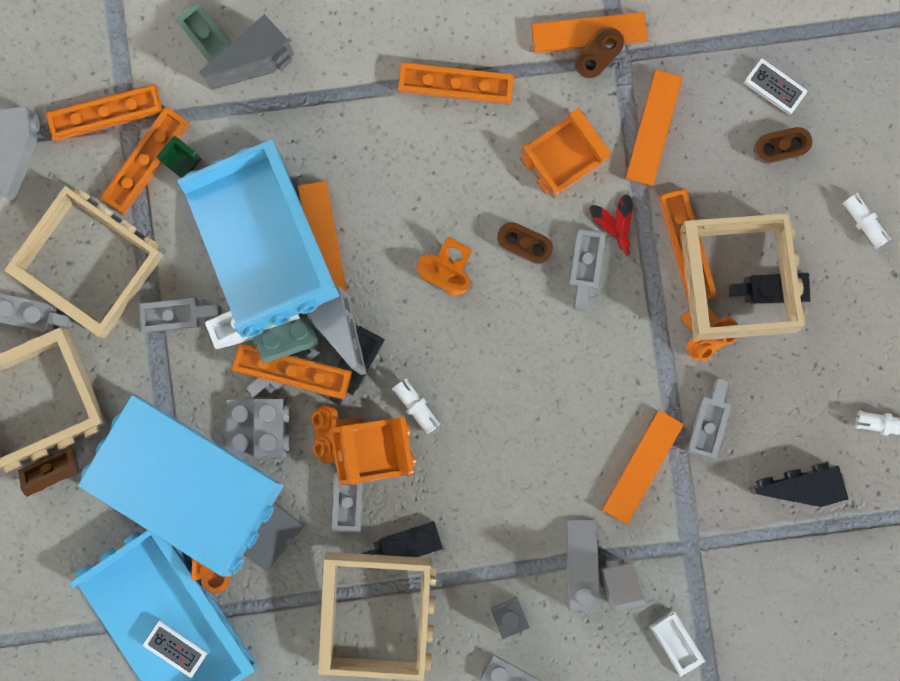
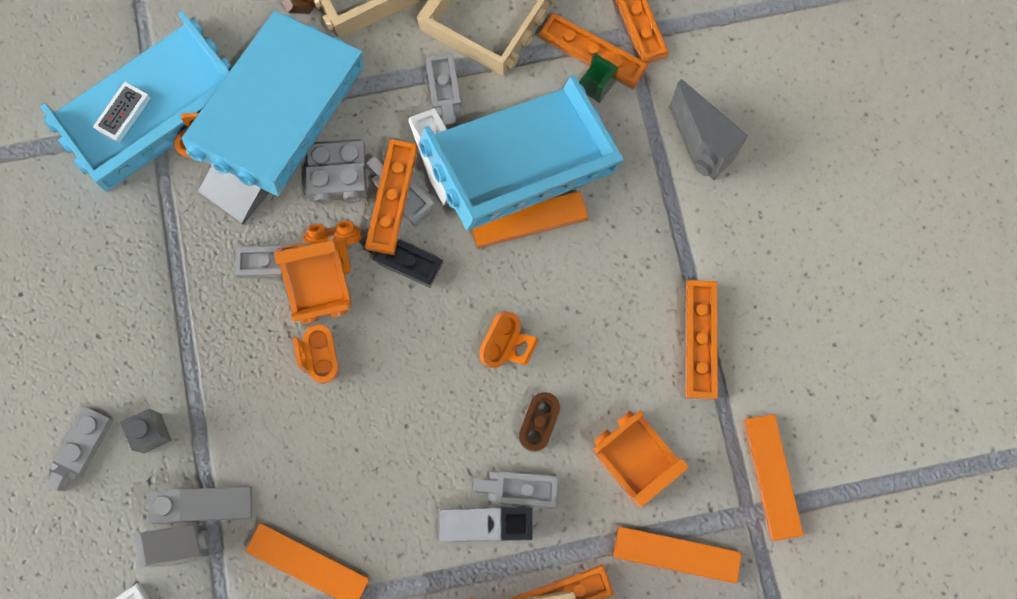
camera: 85 degrees right, 10 degrees down
sand green plate [175,2,231,63] -> none
sand green plate [252,316,318,364] -> none
light grey slope [307,286,366,375] -> none
tan window [318,552,437,681] -> none
black hinge [361,521,443,557] -> none
white pin [392,378,441,435] -> none
reddish brown plate [575,27,624,78] -> none
red piece [589,194,633,256] -> none
none -> orange bracket [293,324,339,384]
none -> slope [439,507,533,542]

